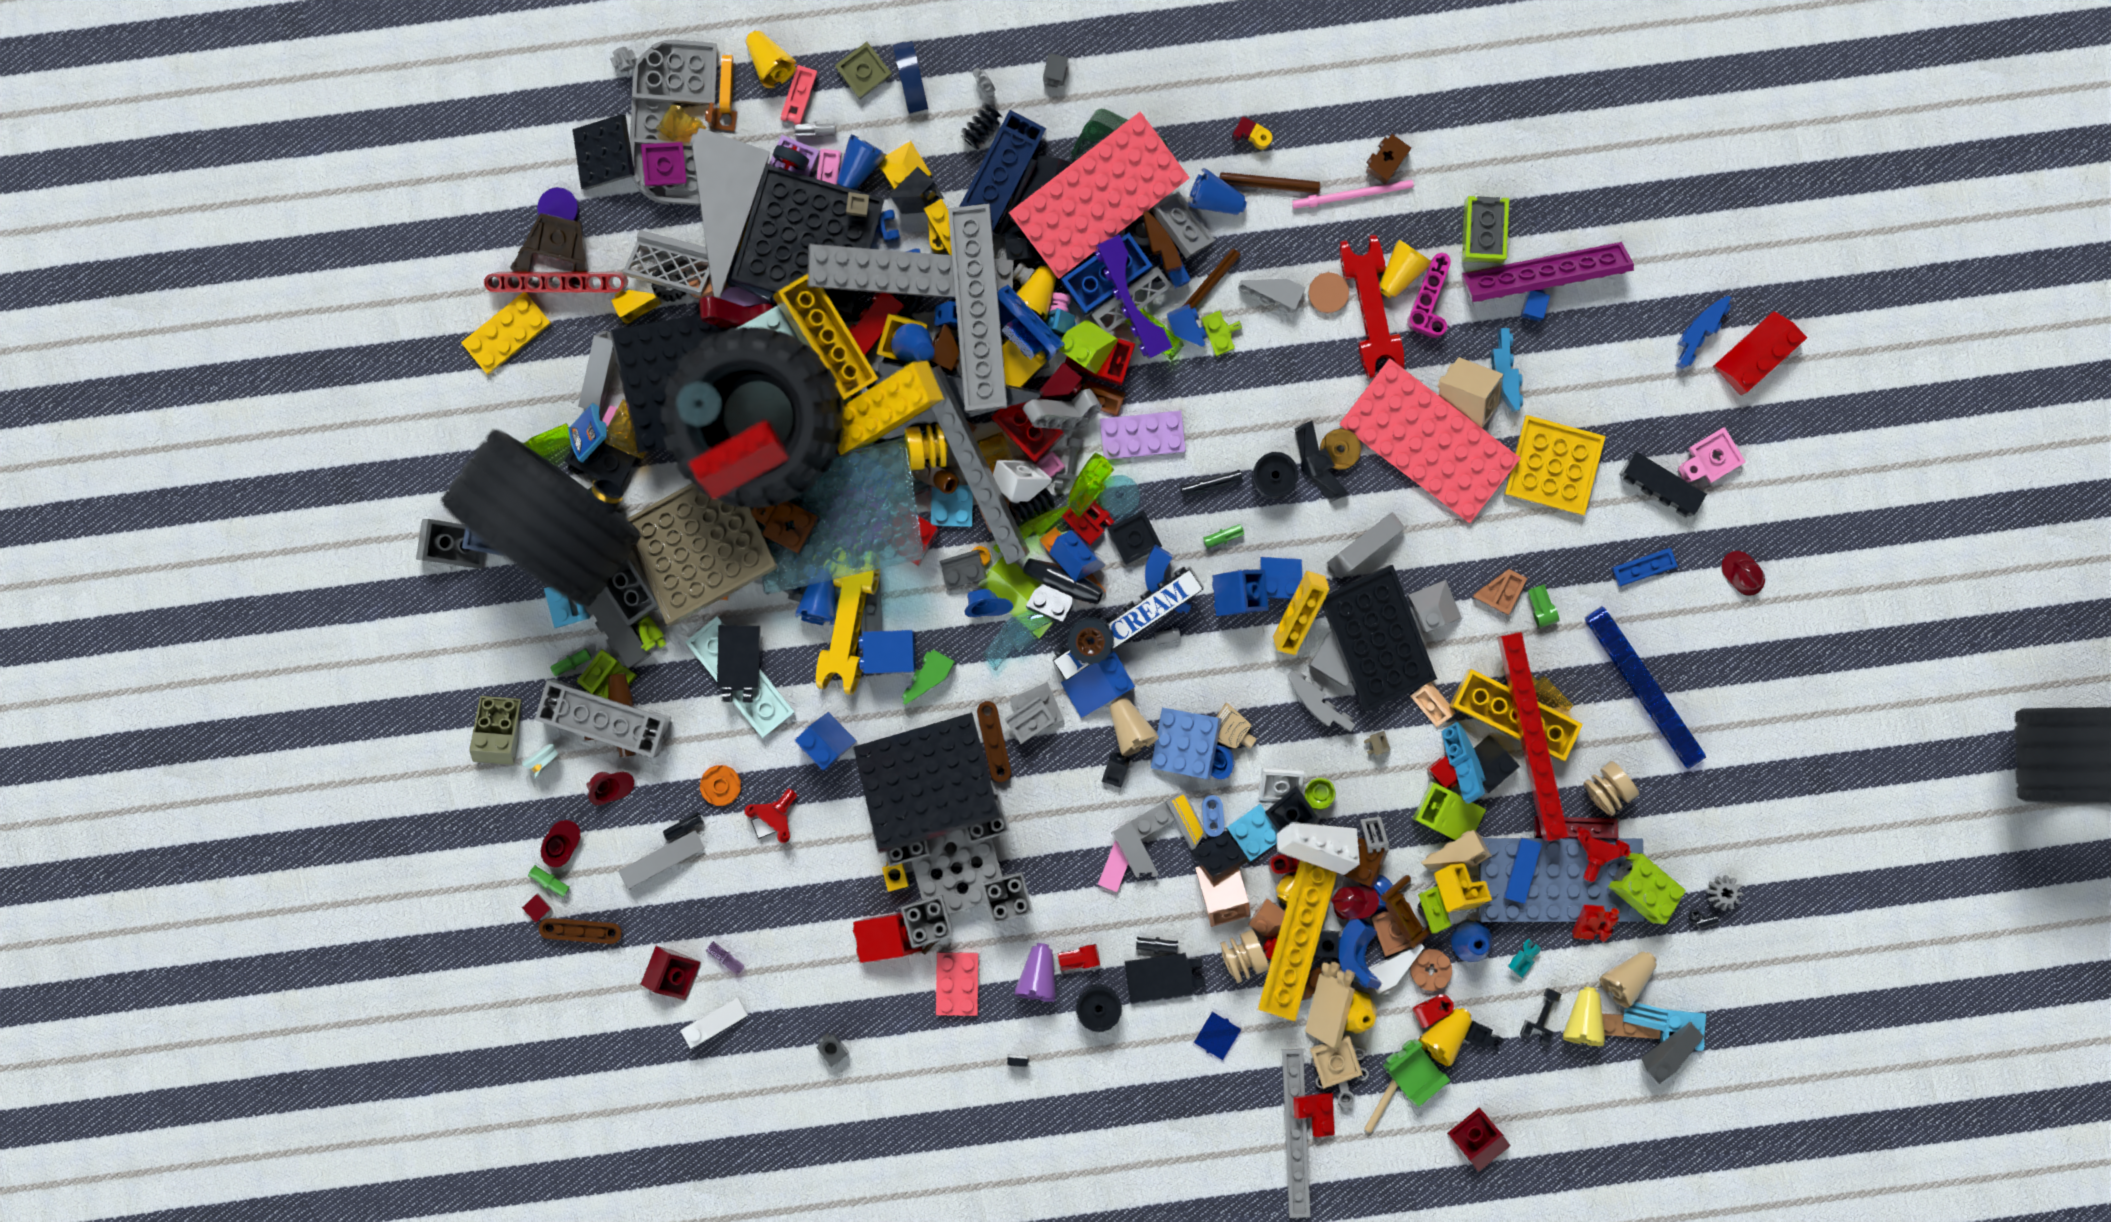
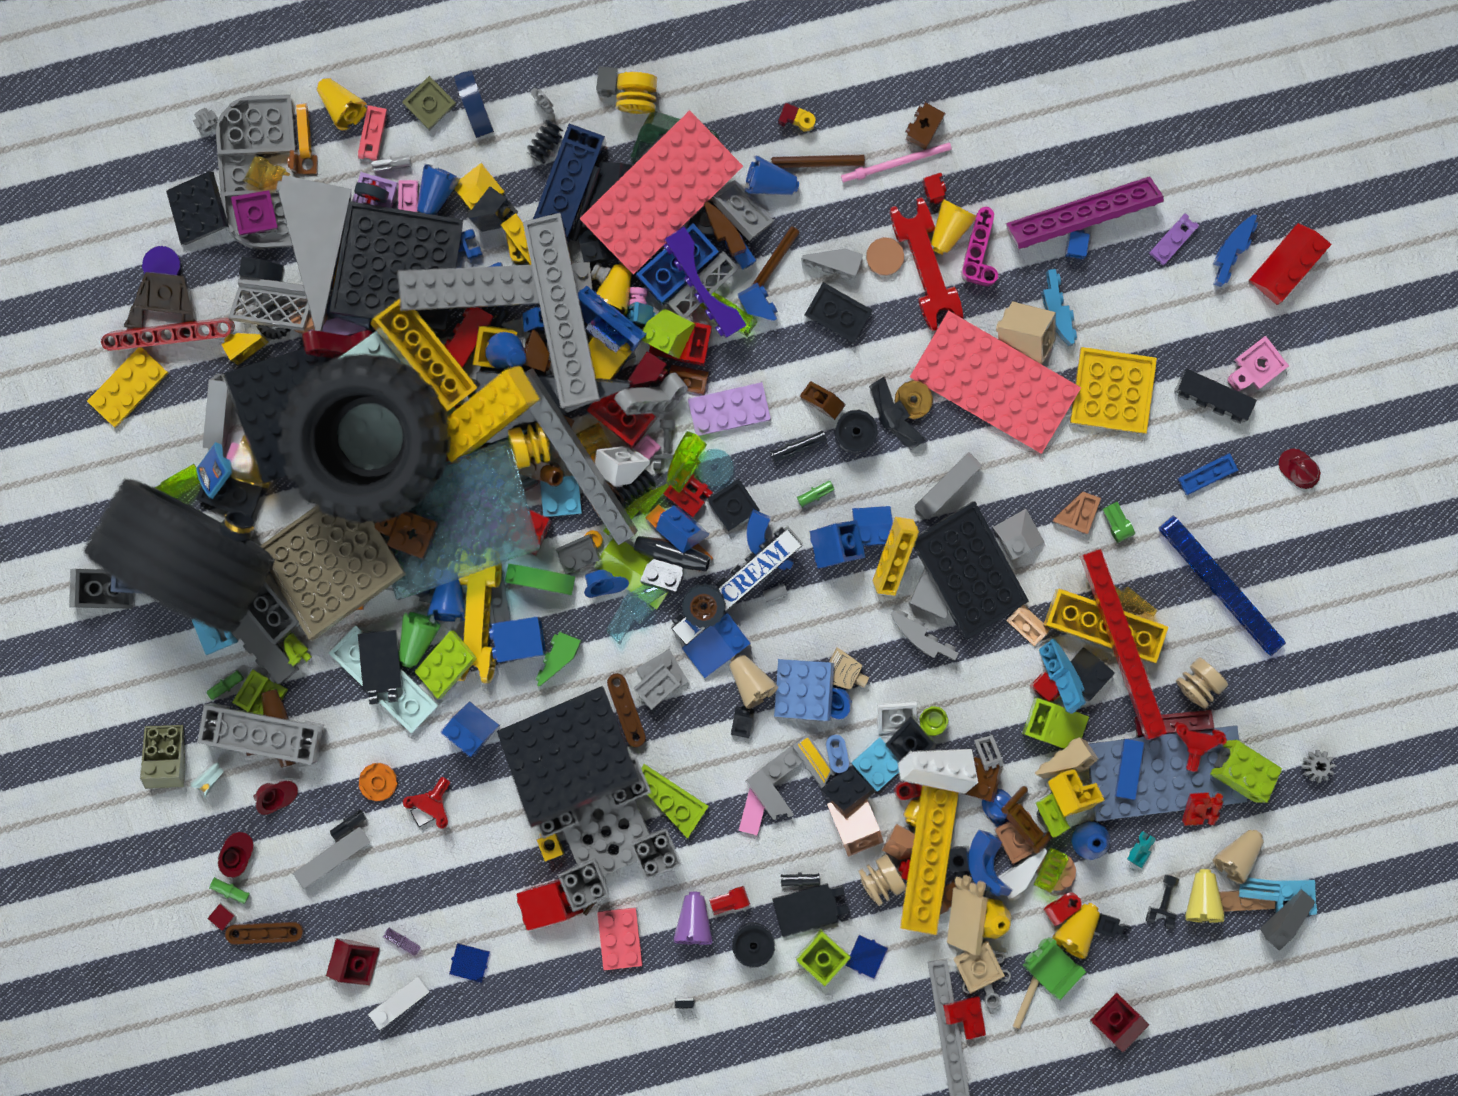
camera: 10 degrees left, 0 degrees up
clear light blue plate [677,382,721,426] -> none
red slope [689,421,789,500] -> none
dark grey brick [816,1033,849,1067] -> none
dark tan tile [846,192,869,217] -> none
lime plate [1201,310,1243,357] -> none
dark red piece [1331,886,1379,920] -> none
dark tan tile [1364,731,1391,755] -> none
dark grey piece [1462,196,1509,264] -> none
black arm [1688,909,1719,929] -> none
none -> black slope [239,256,284,282]
none -> bright green cone [399,612,441,668]
none -> lime plate [415,631,477,699]
none -> clear blue piece [449,943,490,983]
none -> bright green arch [505,563,575,595]
none -> yellow wheel [616,72,657,114]
none -> lime wing [641,764,708,839]
none -> lime brick [795,929,851,986]
none -> reddish brown slope [800,381,846,420]
none -> black plate [804,282,873,344]
none -> red brick [922,172,947,204]
none -> clear neon green slope [1034,848,1068,893]
none -> medium lavender plate [1149,213,1199,265]

